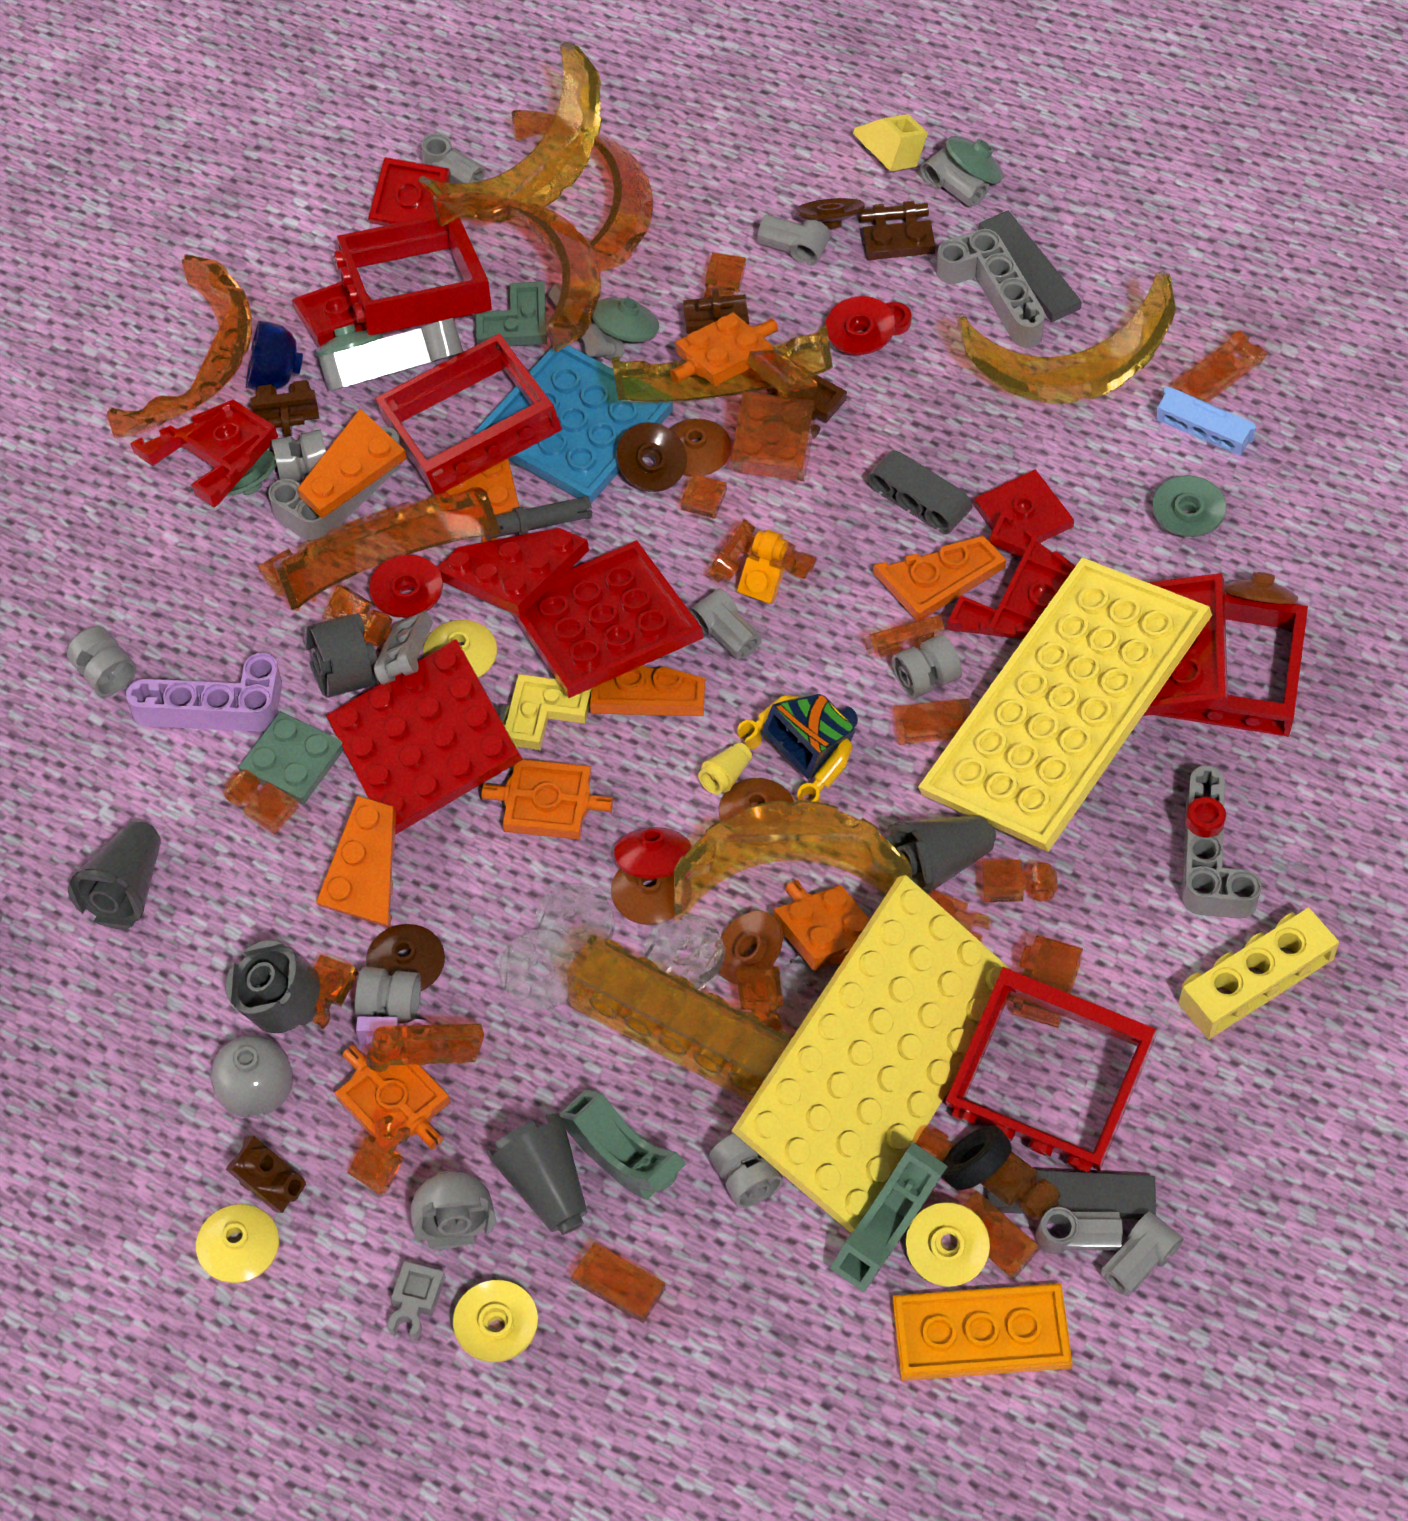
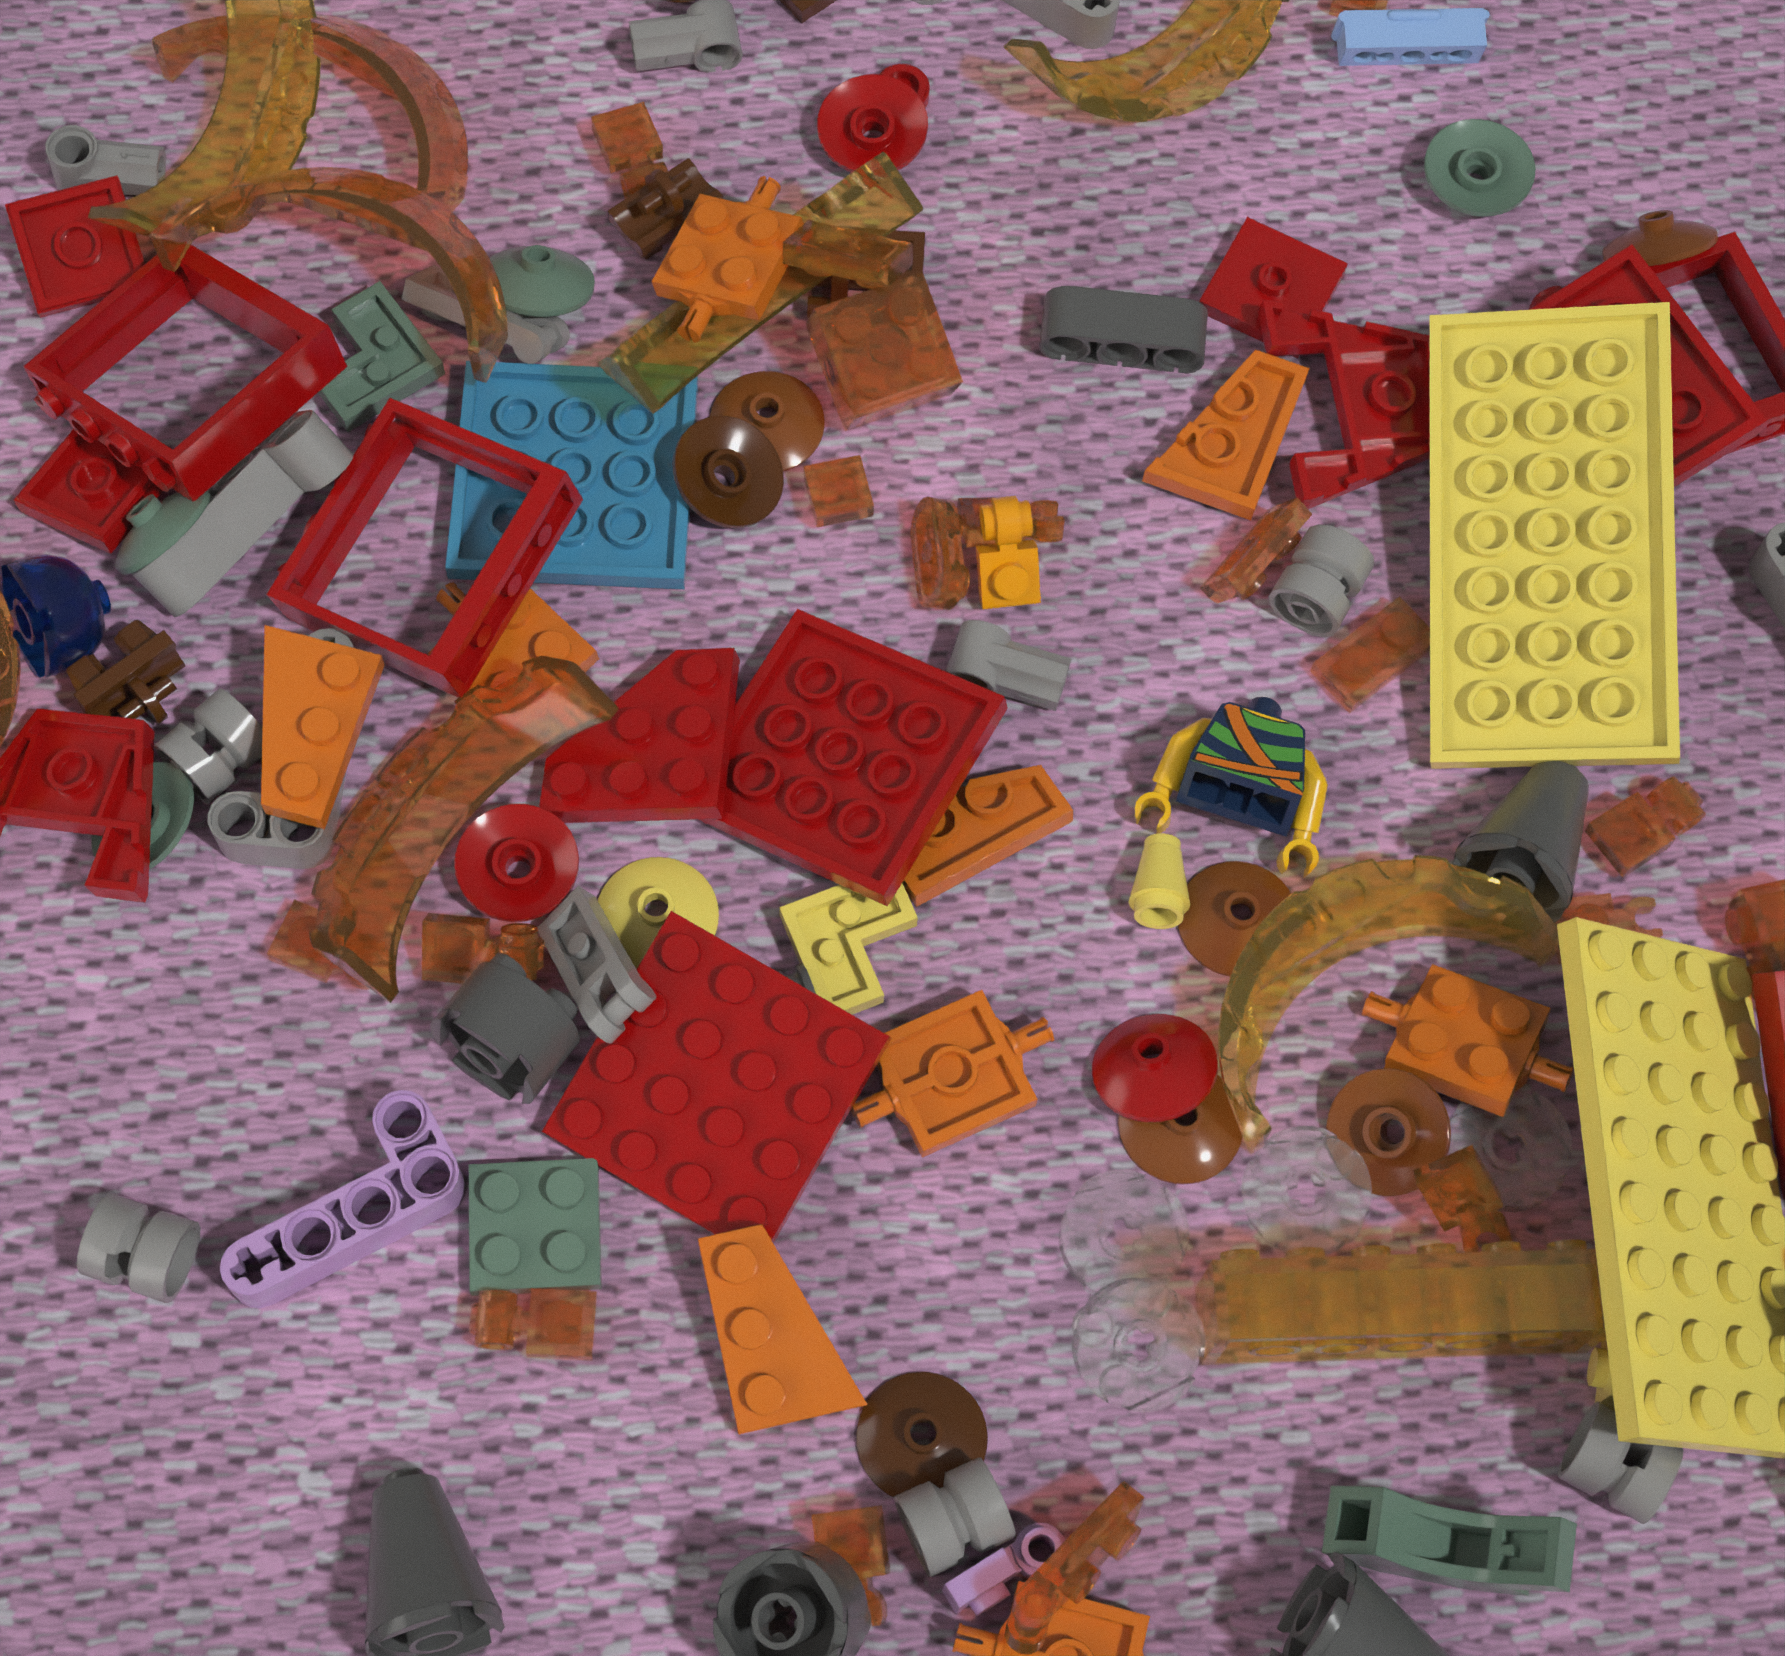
camera: 40 degrees left, 10 degrees up
dark grey pin [482,496,592,540] -> none

